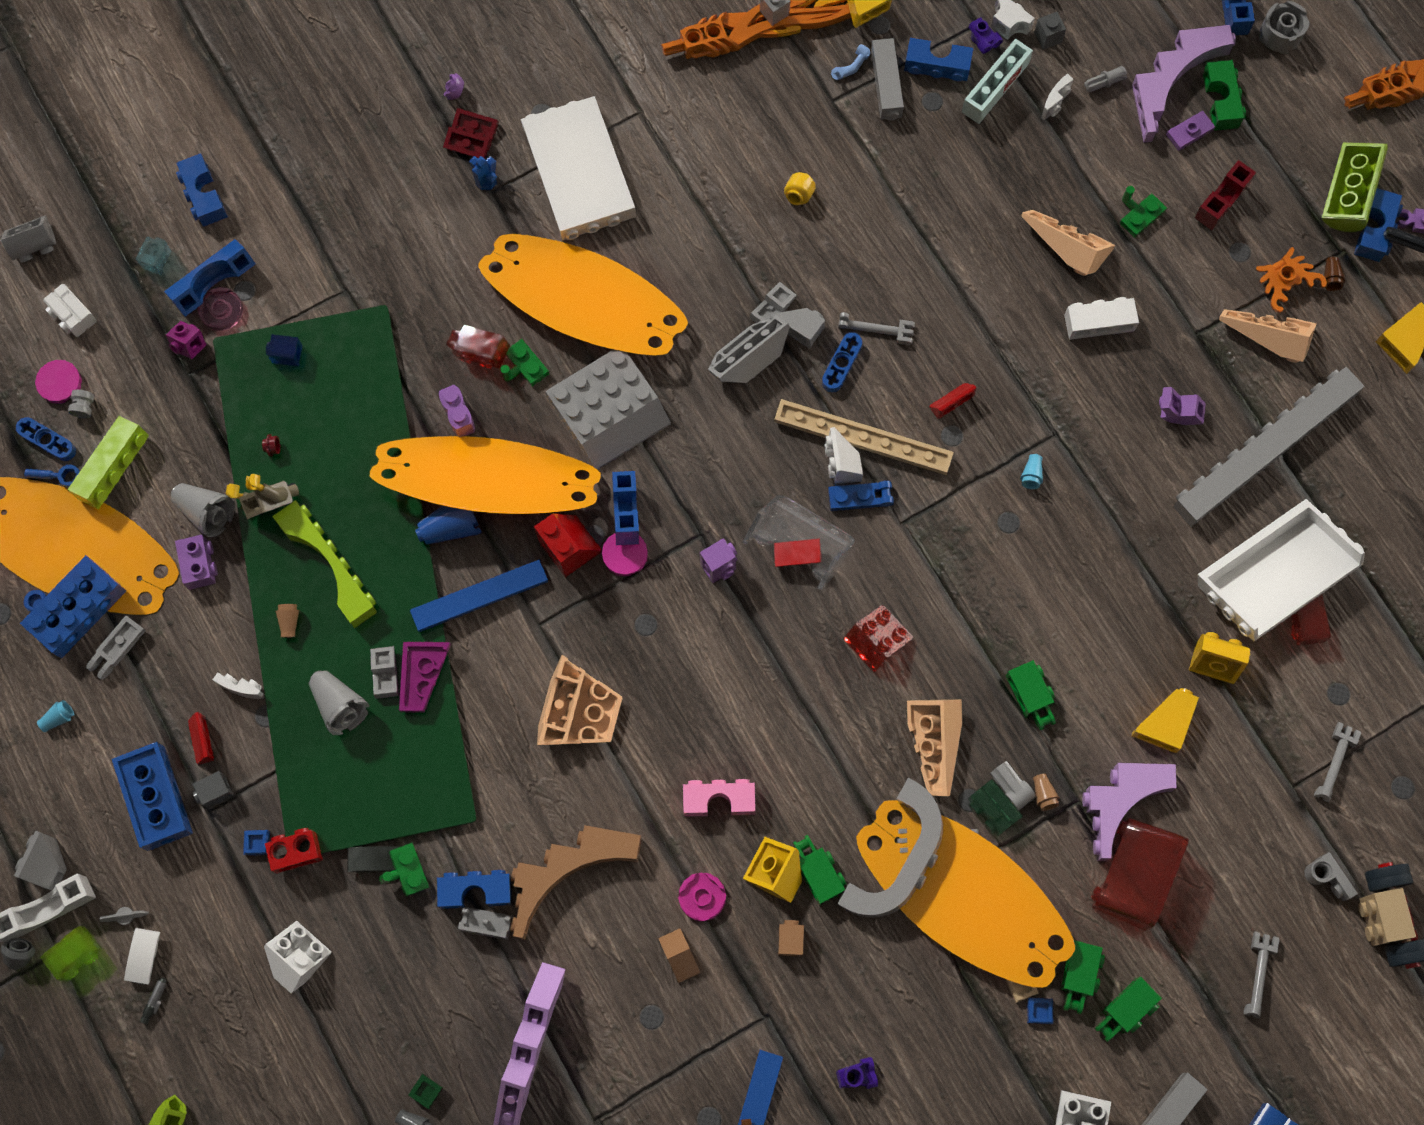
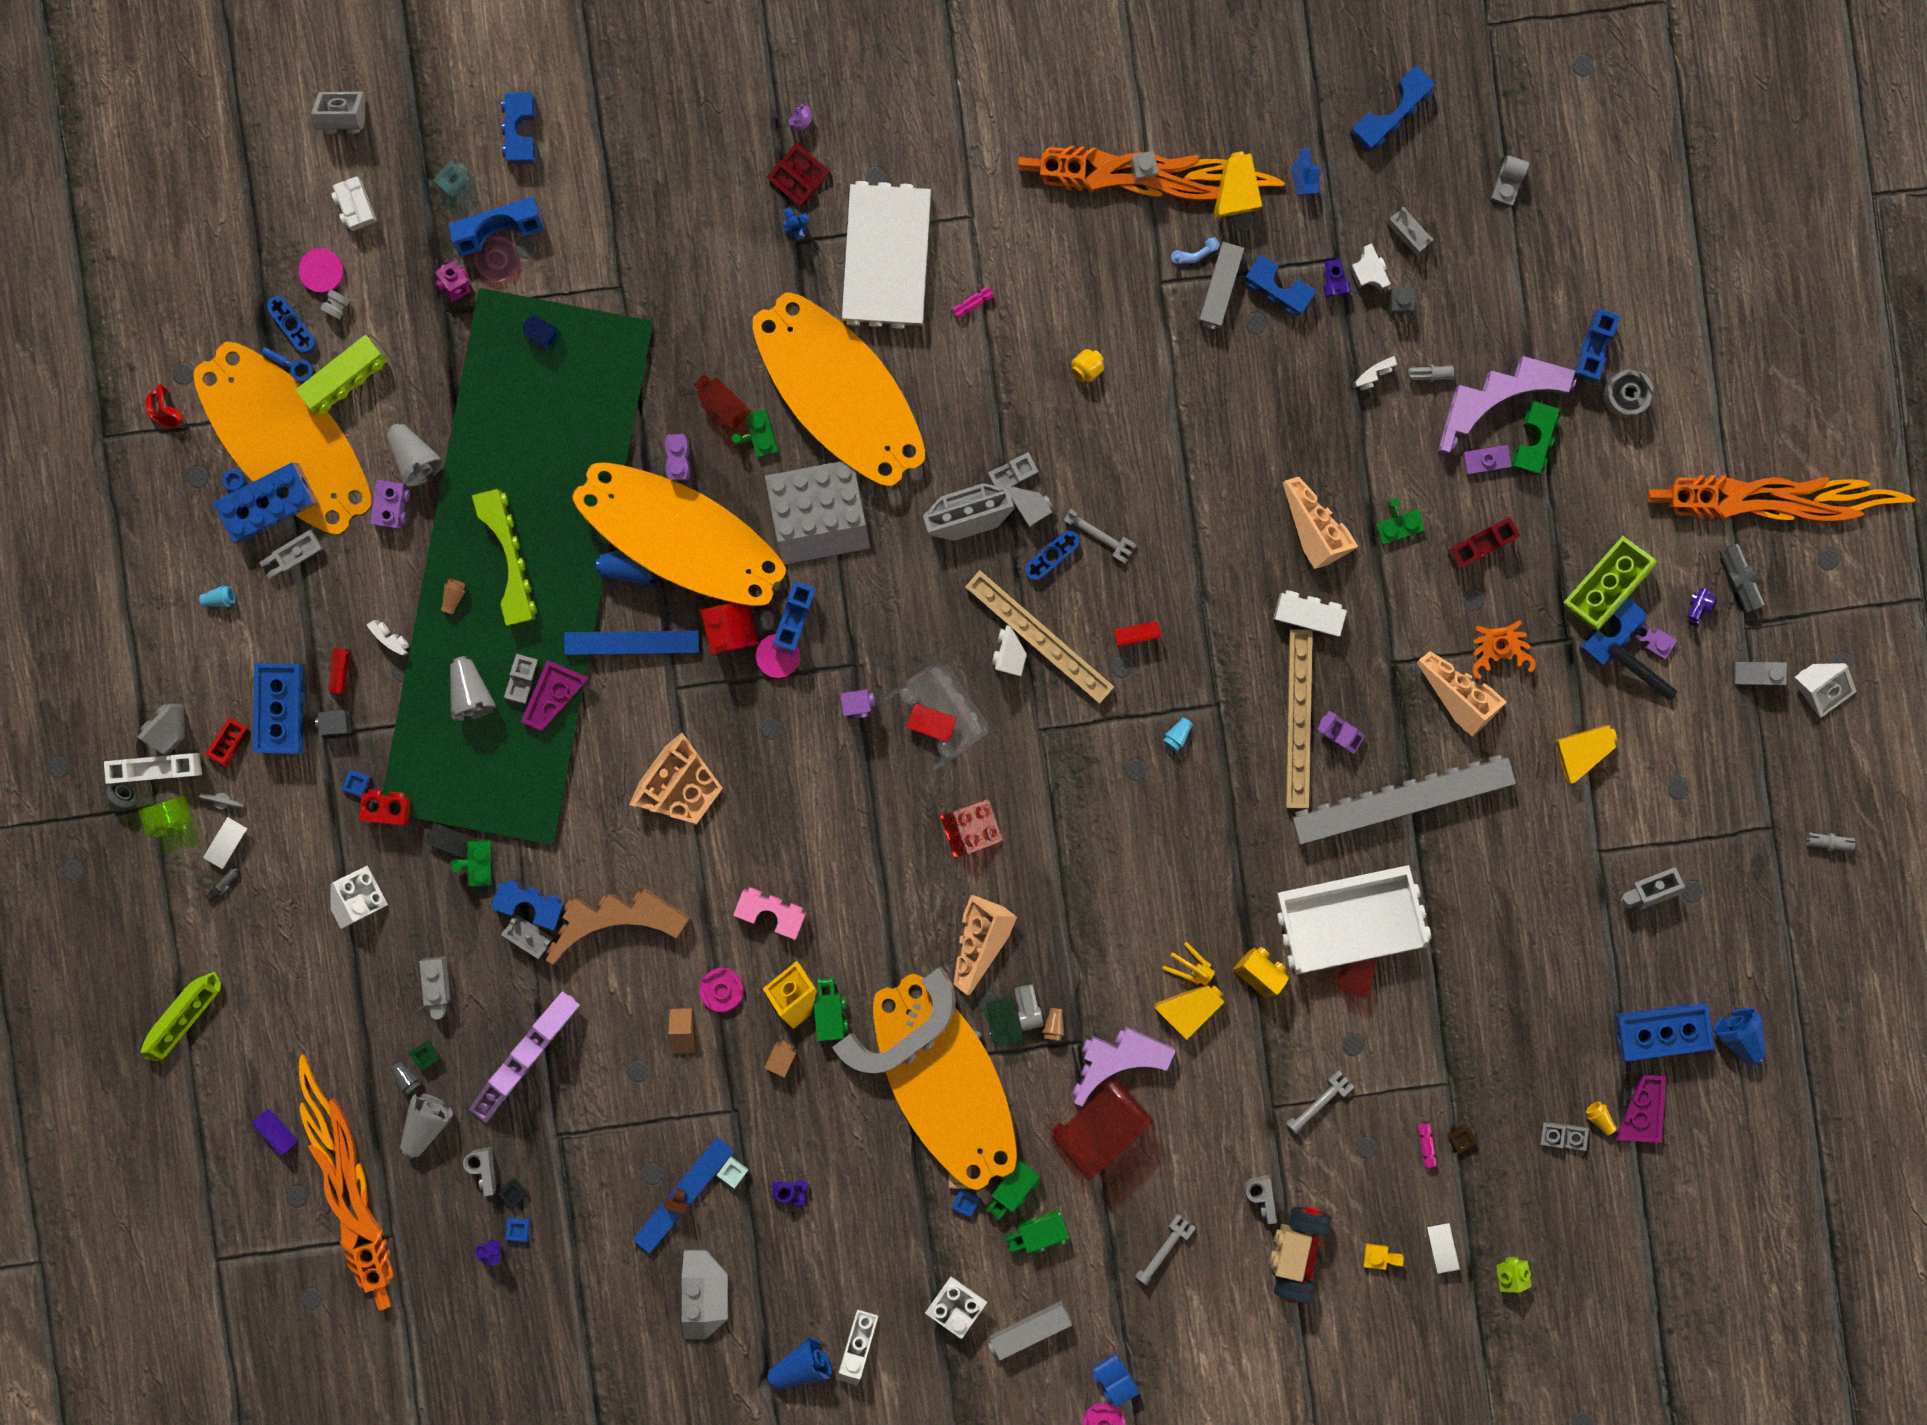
camera: 20 degrees right, 15 degrees up
dark tan torso [226,474,299,519] -> none
dark red plate [262,434,280,456] -> none
blue plate [828,481,894,511] -> none
light aqua brick [962,39,1033,124] -> none
green brick [1005,660,1056,730] -> none
reddish brown cone [1324,257,1346,291] -> none
none -> red slope [205,717,249,768]
none -> light grey brick [419,957,451,1020]
none -> light aqua plate [717,1156,748,1188]
none -> dark pink axle [953,287,994,318]
none -> yellow plant [1162,942,1215,986]
none -> tan plate [1286,630,1313,808]

